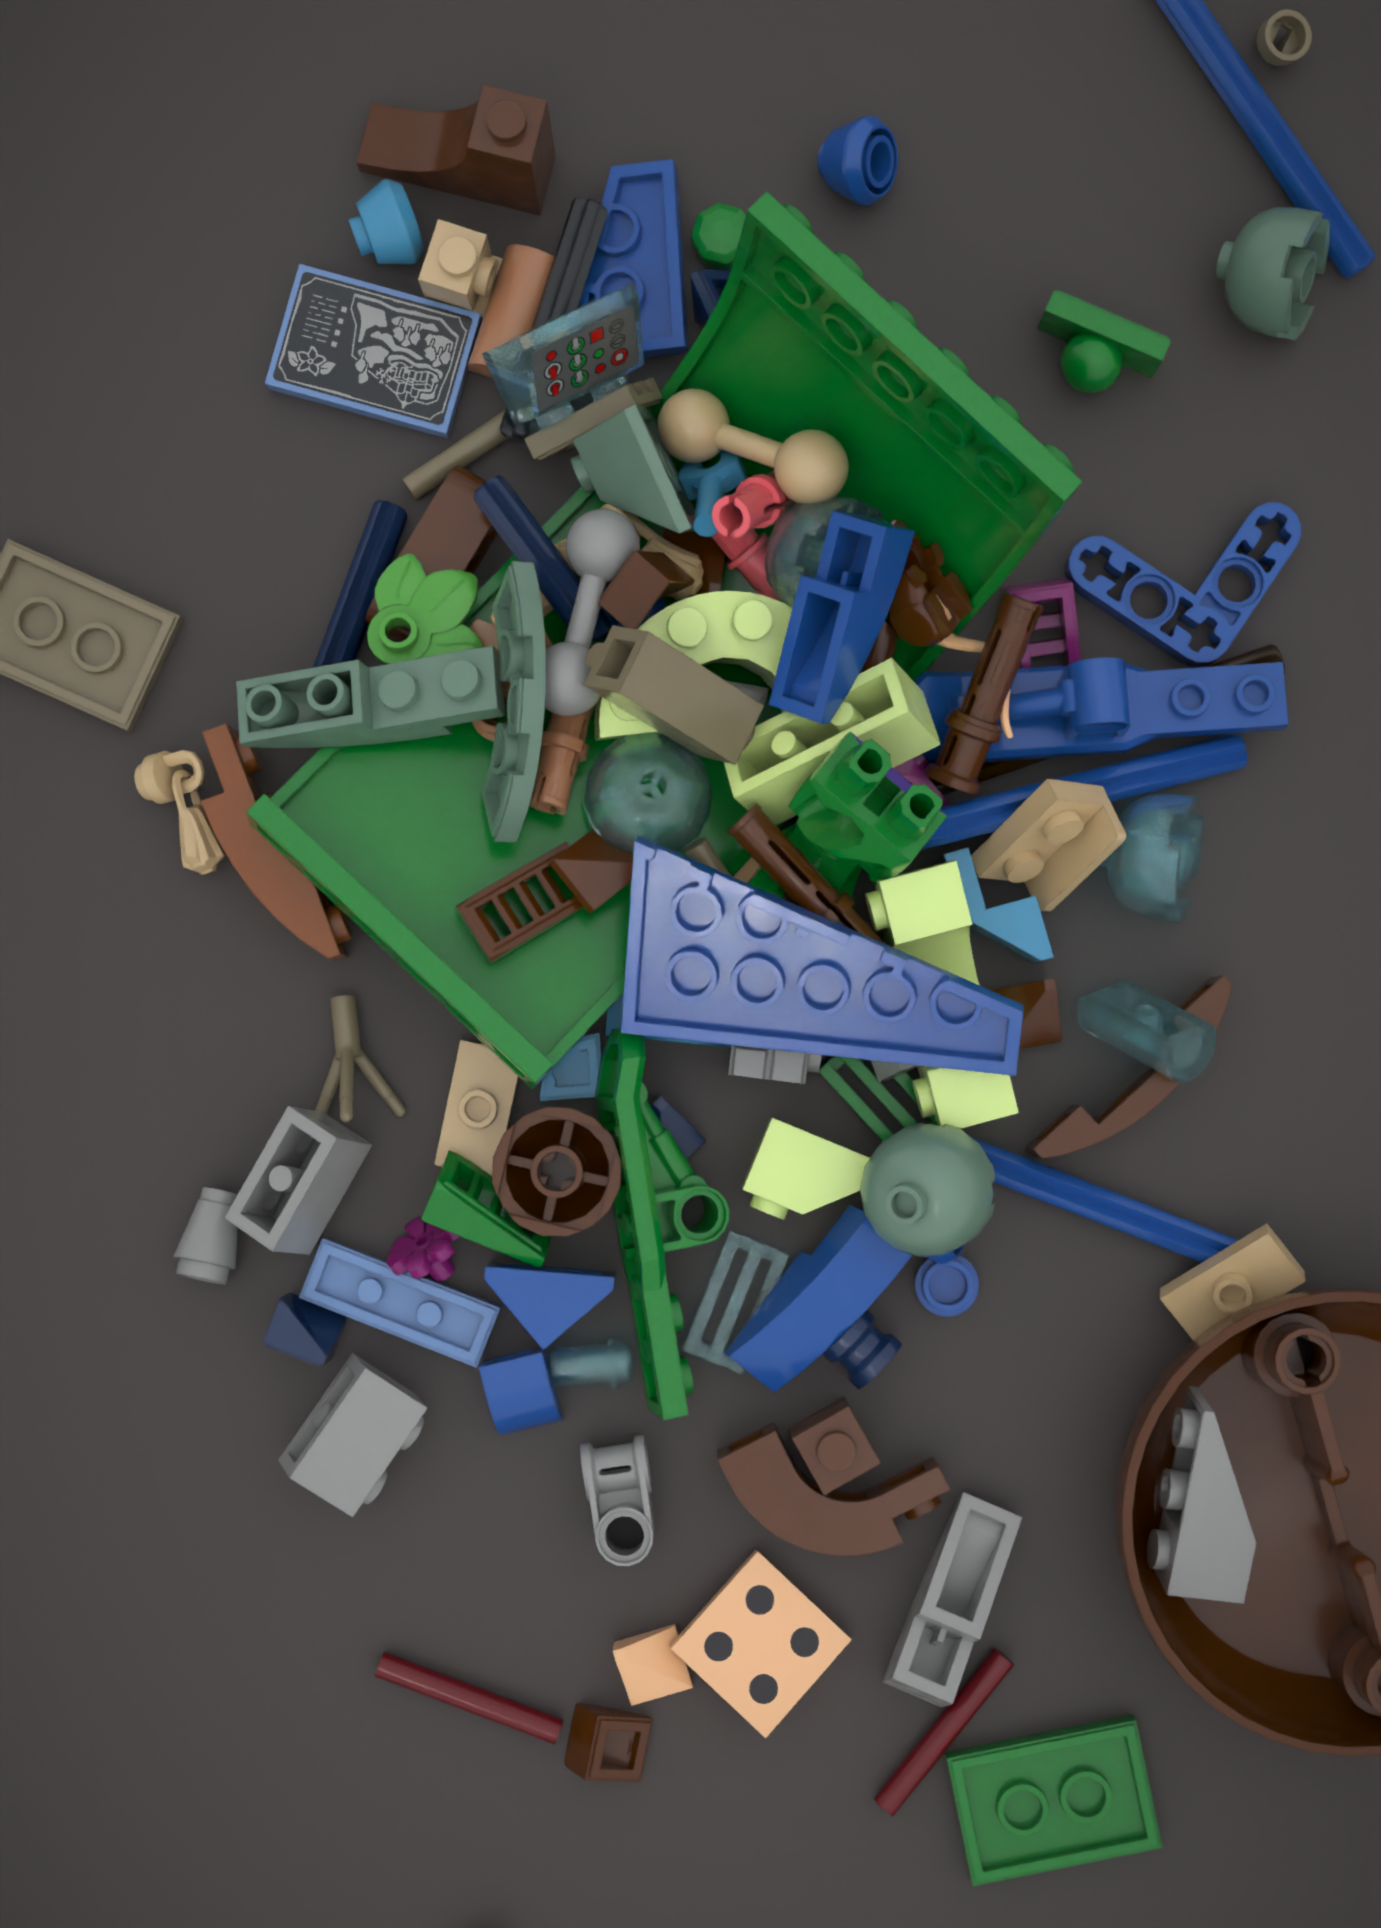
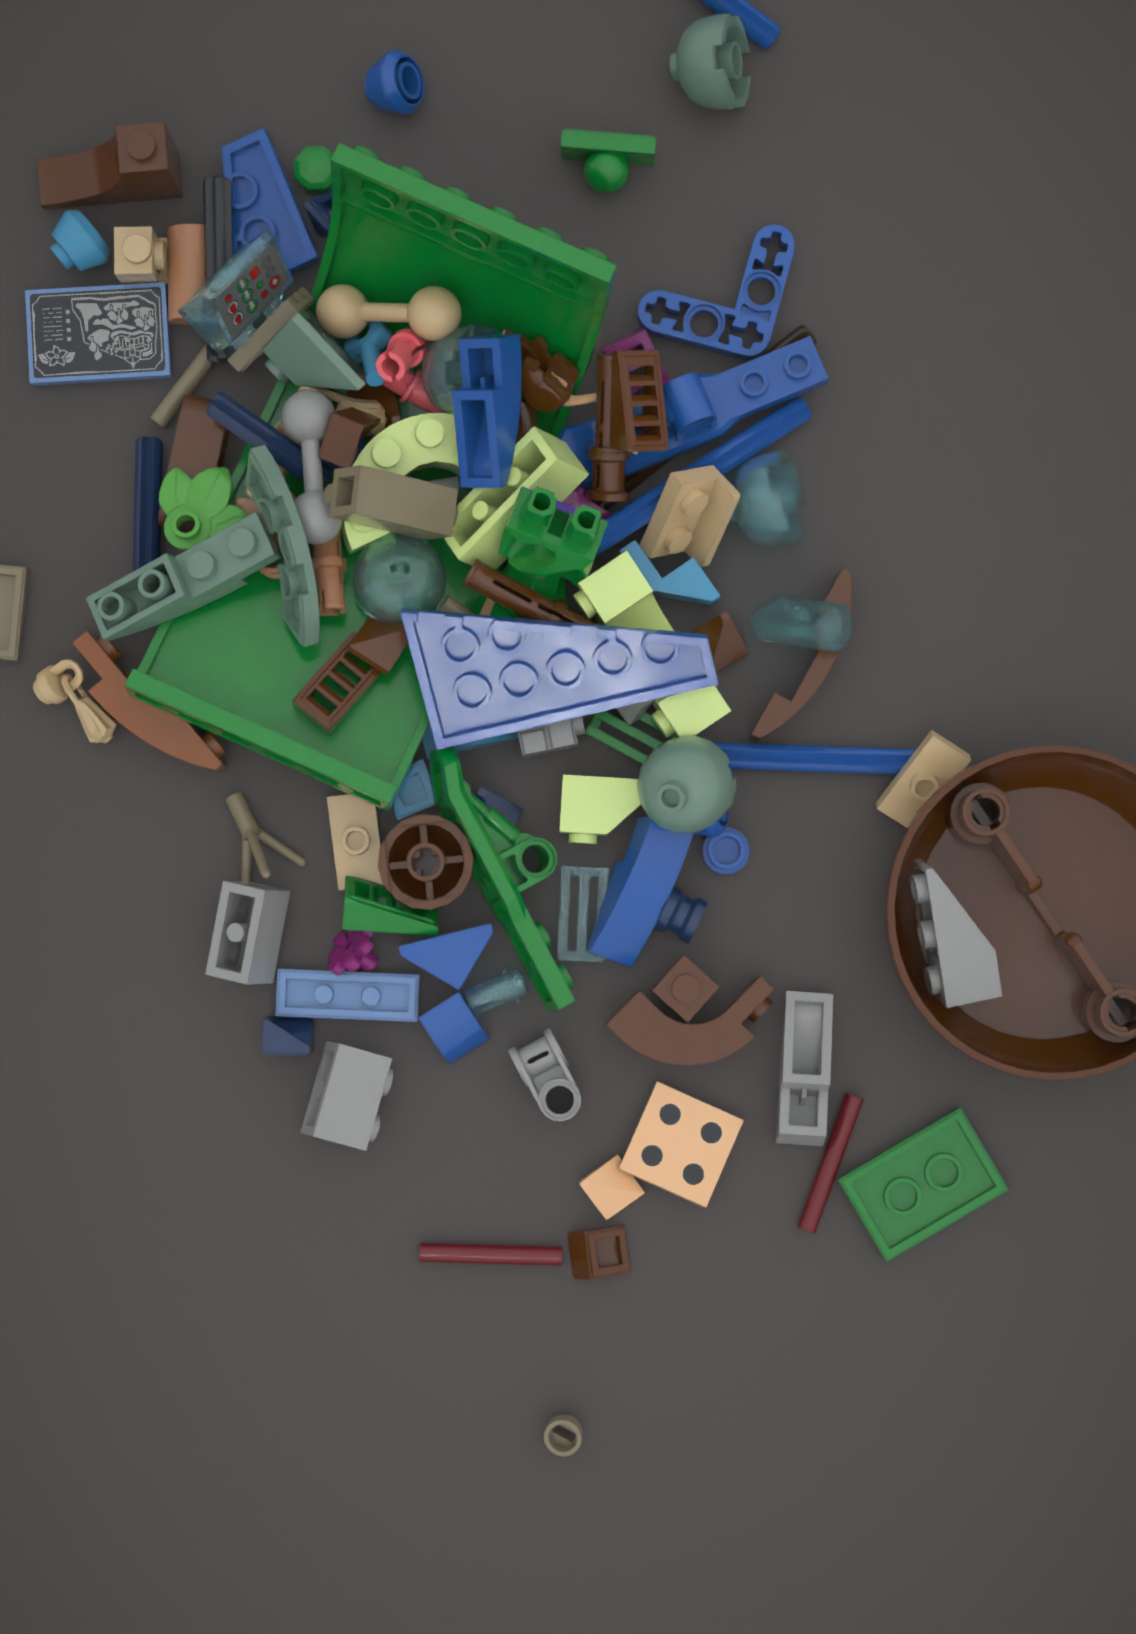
camera: 20 degrees left, 0 degrees up
light grey cone [173,1187,238,1285] -> none
none -> reddish brown slope [609,350,668,452]

